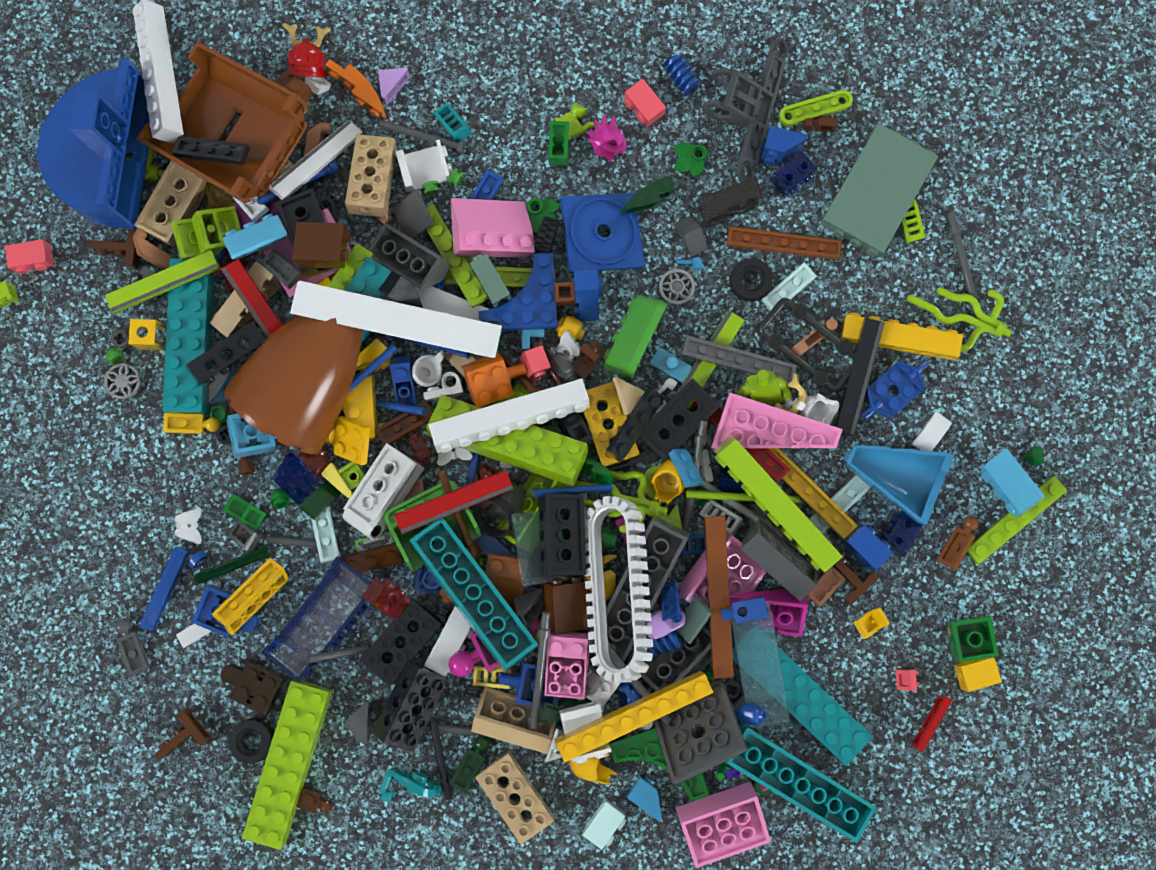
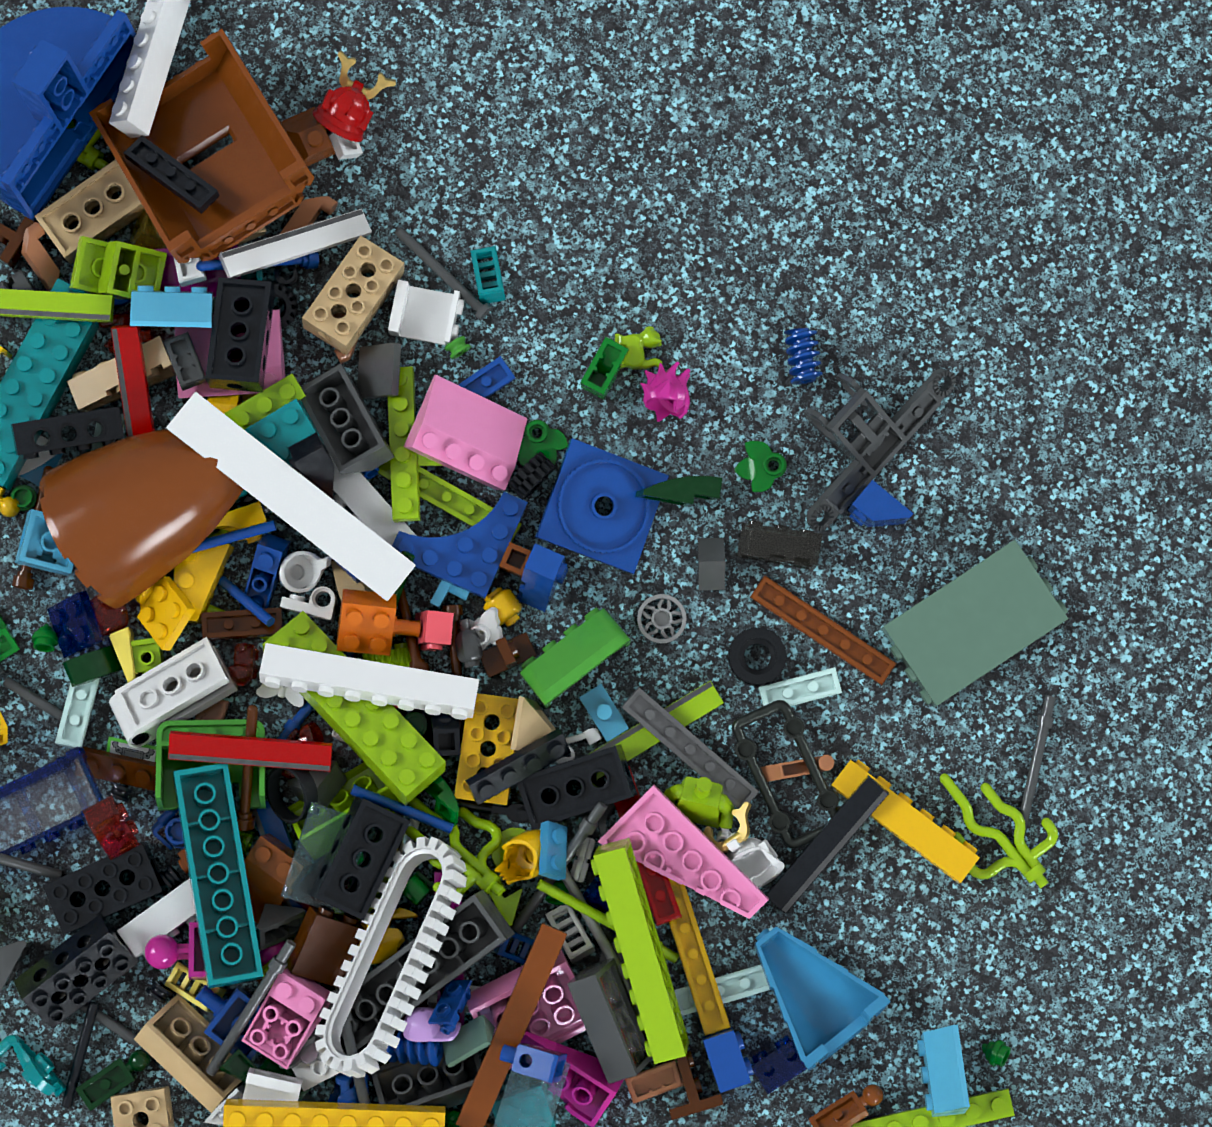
camera: 25 degrees right, 0 degrees up
black bush [216,426,231,444] -> none
reddish brown brick [292,222,351,268] -> none
orange slope [325,59,387,120] -> none
lavender slope [378,67,410,105] -> none
bright green bush [422,181,441,196] -> none
sand green brick [470,253,512,308] -> none
coral piece [624,79,666,127] -> none
dark azure hand [676,257,703,270] -> none
clear blue brick [770,152,817,197] -> none
lime plate [779,90,853,127] -> none
reddish brown plate [803,116,838,132] -> none
blue plate [860,359,929,421] -> none
lime slope [900,199,925,244] -> none
white slope [912,411,952,451] -> none

